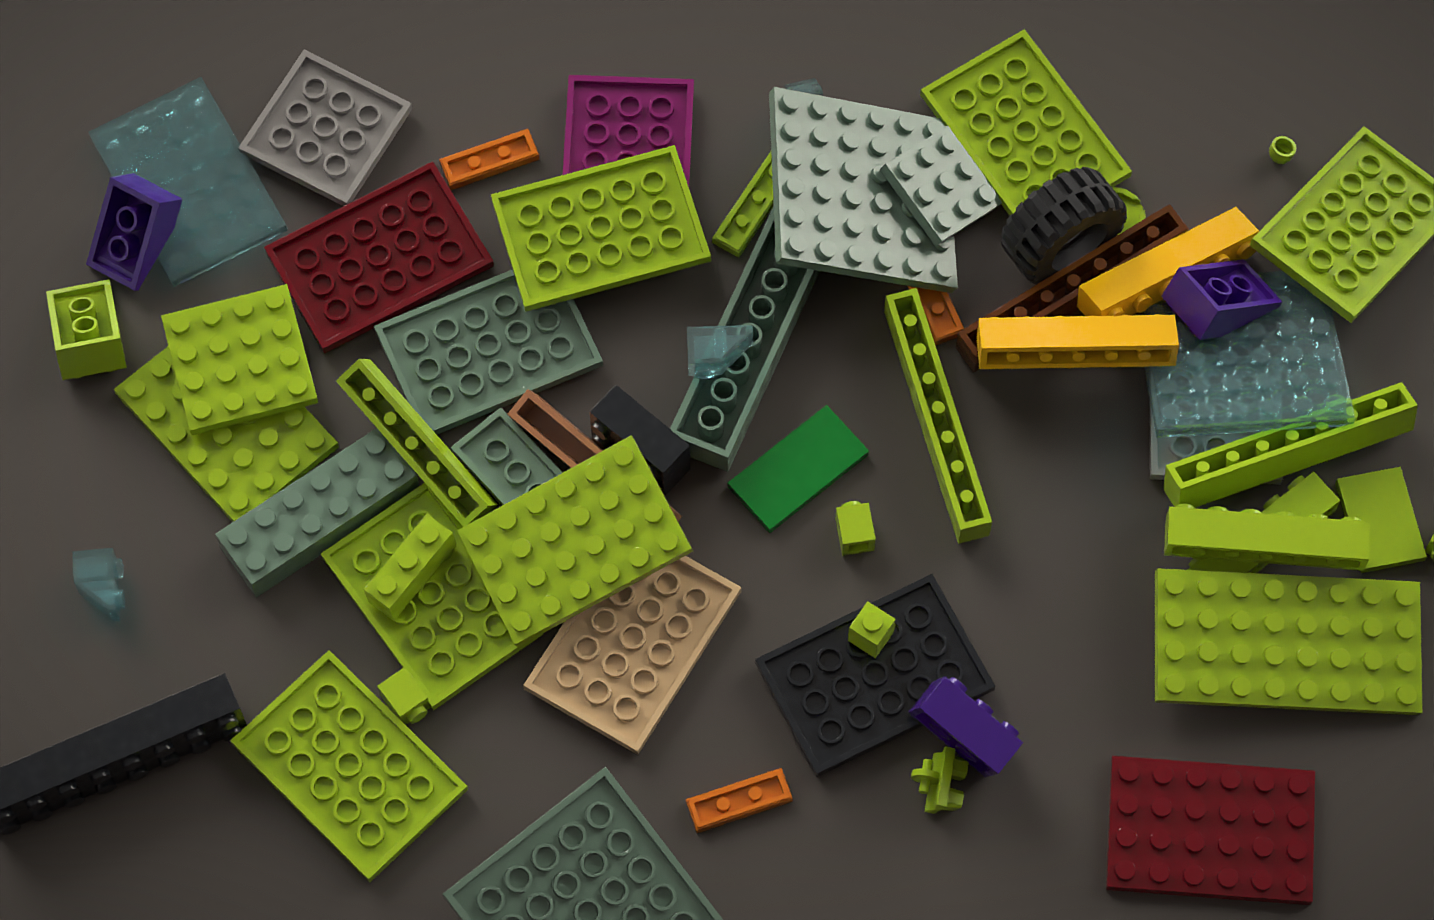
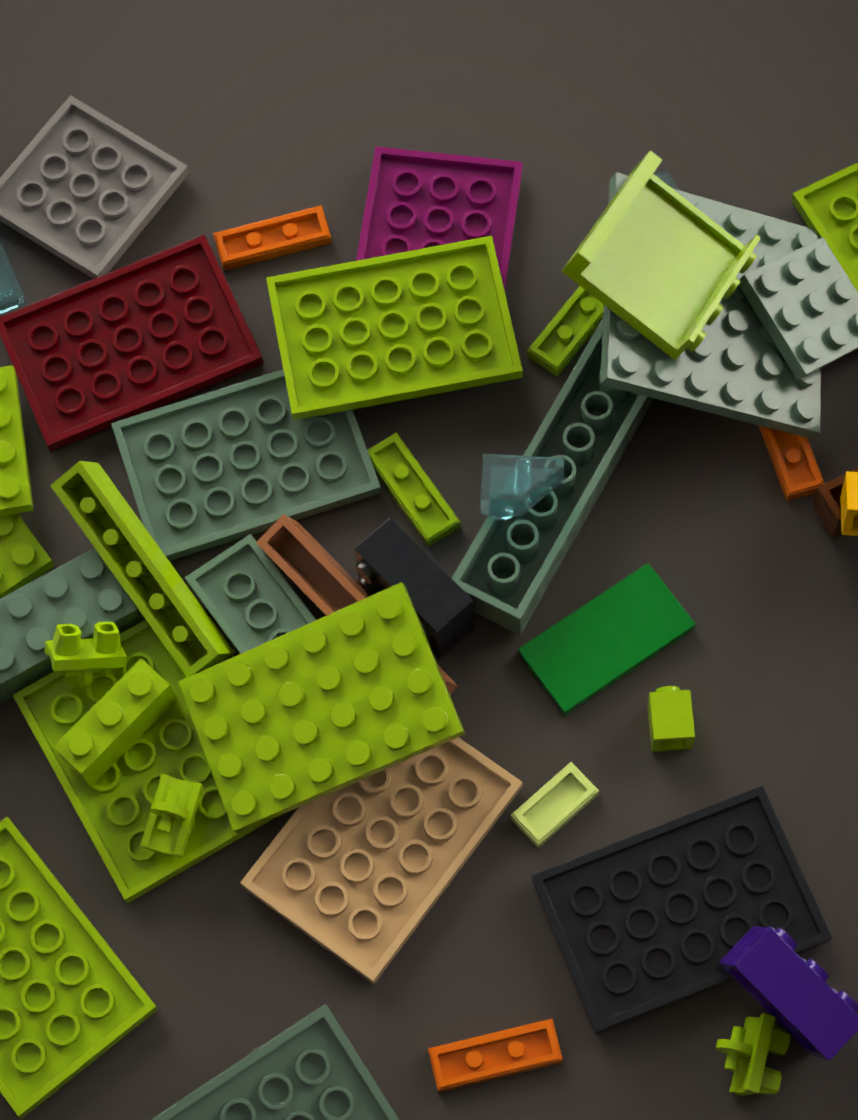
camera: 10 degrees right, 0 degrees up
lime brick [377,667,430,725] -> none
lime brick [848,601,896,658] -> none
lime brick [884,288,992,544] -> none
none -> lime hips [44,621,127,688]
none -> lime hips [140,774,203,858]
none -> lime tile [367,432,461,547]
none -> yellowish green tile [510,762,599,849]
none -> lime panel [561,150,761,360]

